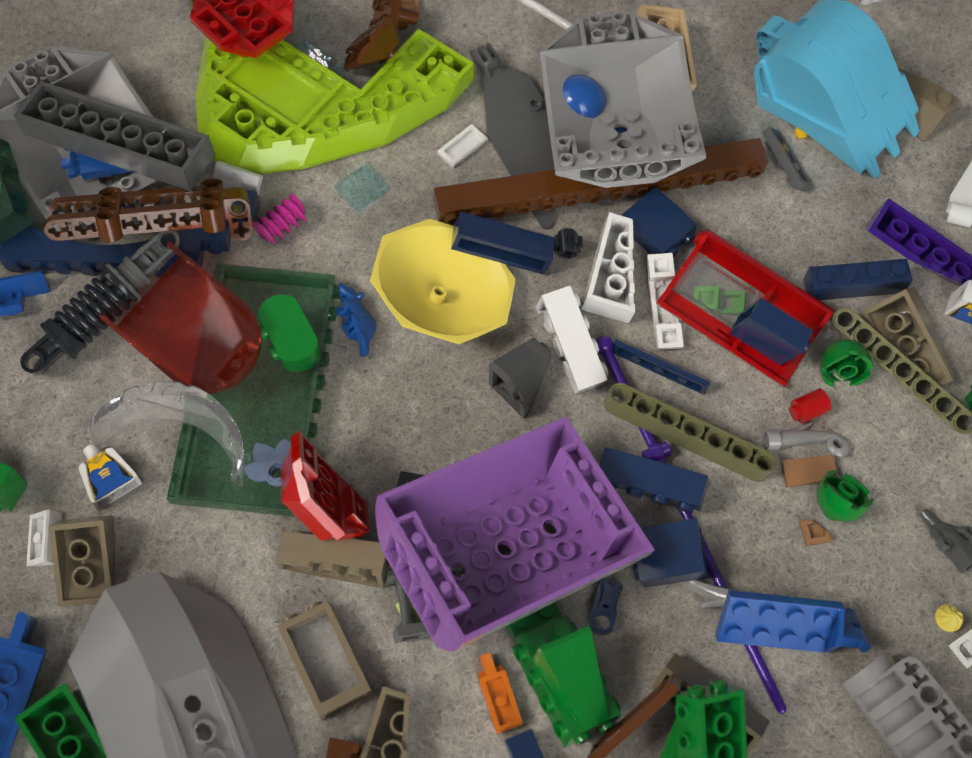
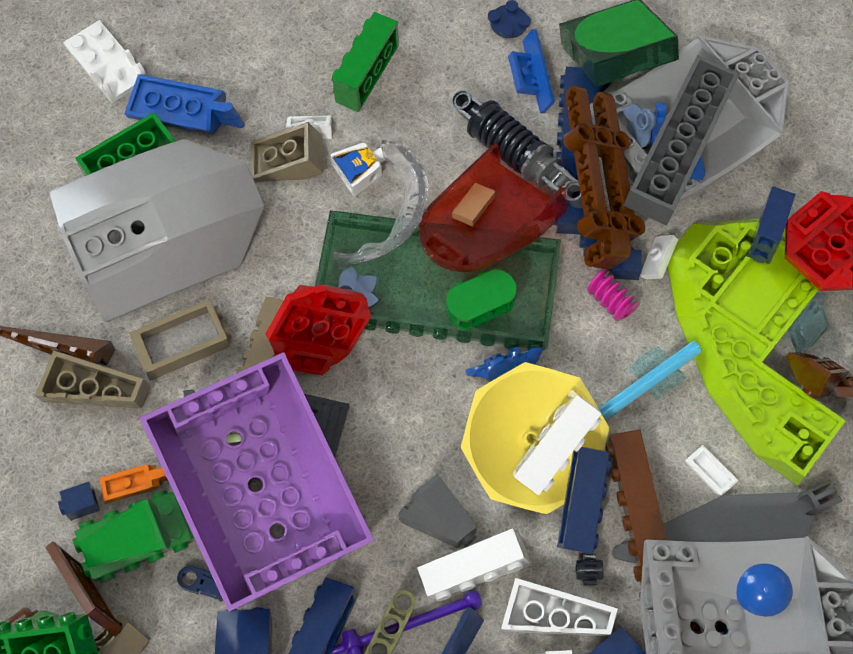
camera: 95 degrees right, 0 degrees up
none -> medium nougat tile [452,183,496,226]
none -> white wedge [513,389,602,495]
none -> medium azure axle [599,341,701,420]
none -> sand blue plate [623,104,656,148]
none -> dark blue brick [747,186,796,264]

